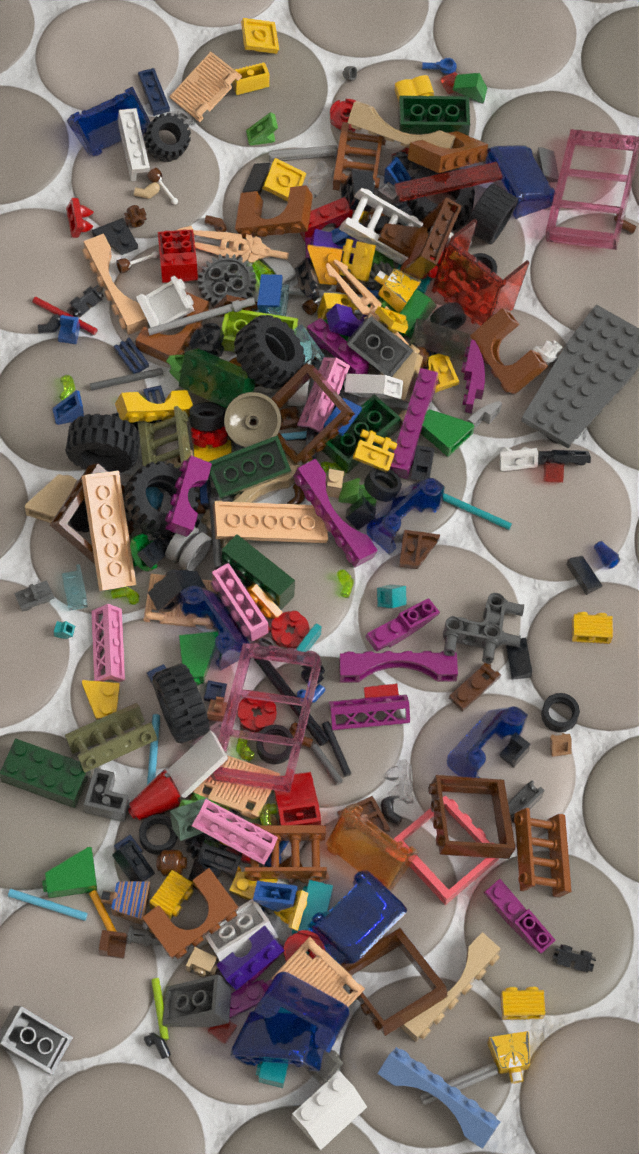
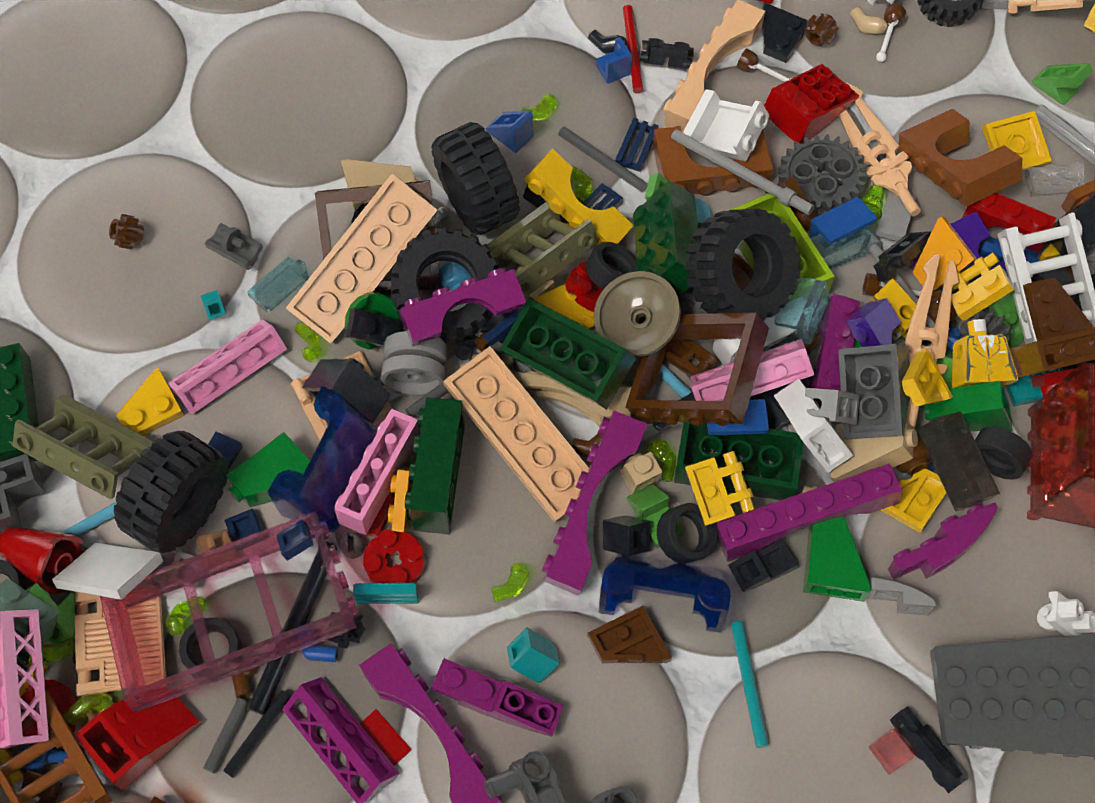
camera: 60 degrees right, 0 degrees up
black tile [189,323,225,357] -> none
reddish brown arm [204,215,227,232] -> none
red plate [237,692,277,733] -> none
black slope [242,163,271,195] -> none
dark orange arch [470,308,548,394] -> none
white tile [499,446,538,471] -> none
none -> dark blue tile [276,519,314,561]
none -> light grey hinge [805,388,860,425]

